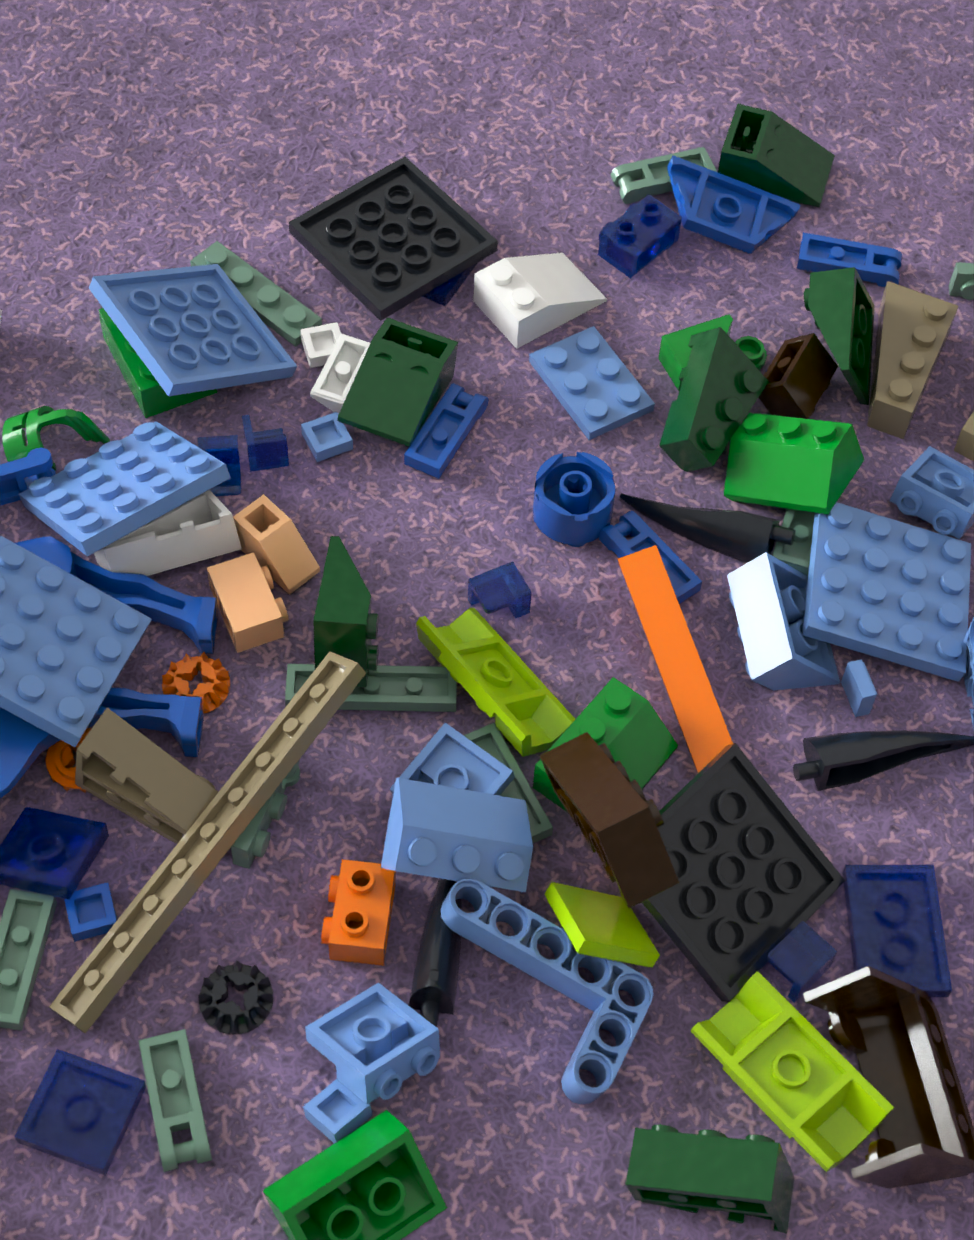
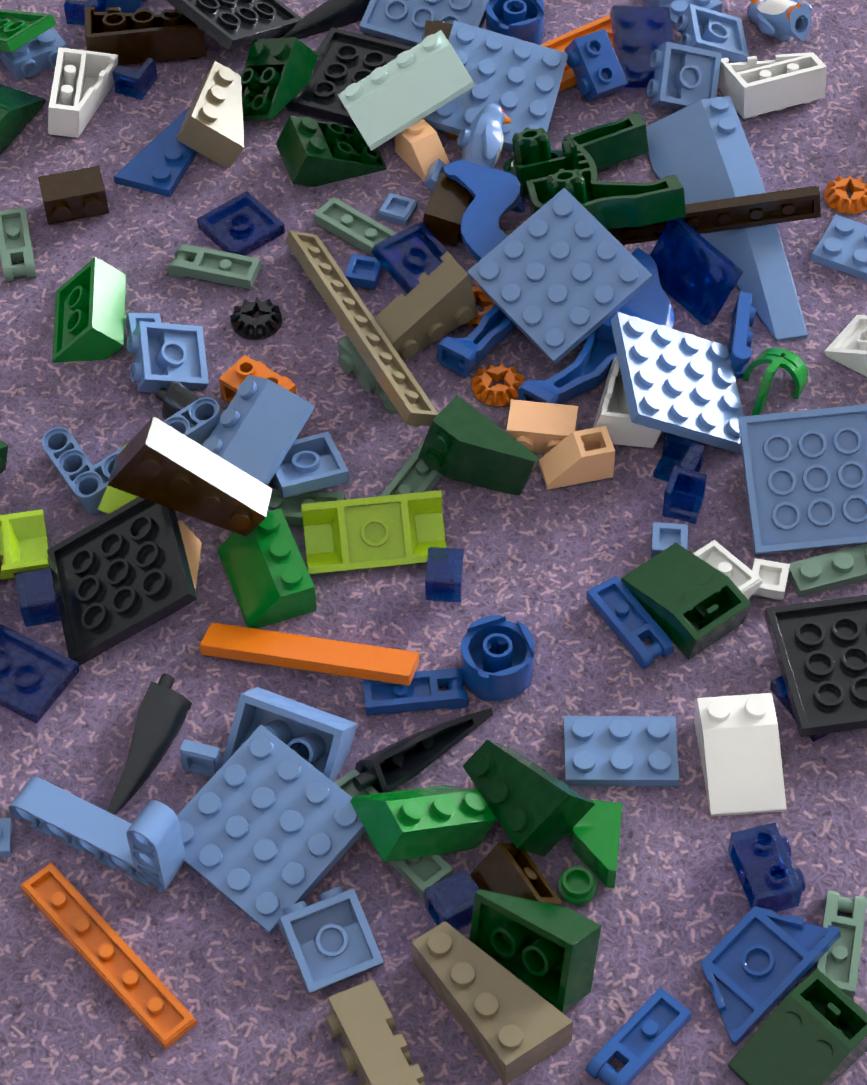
camera: 125 degrees right, 5 degrees down
none -> clear blue panel [424,870,479,930]

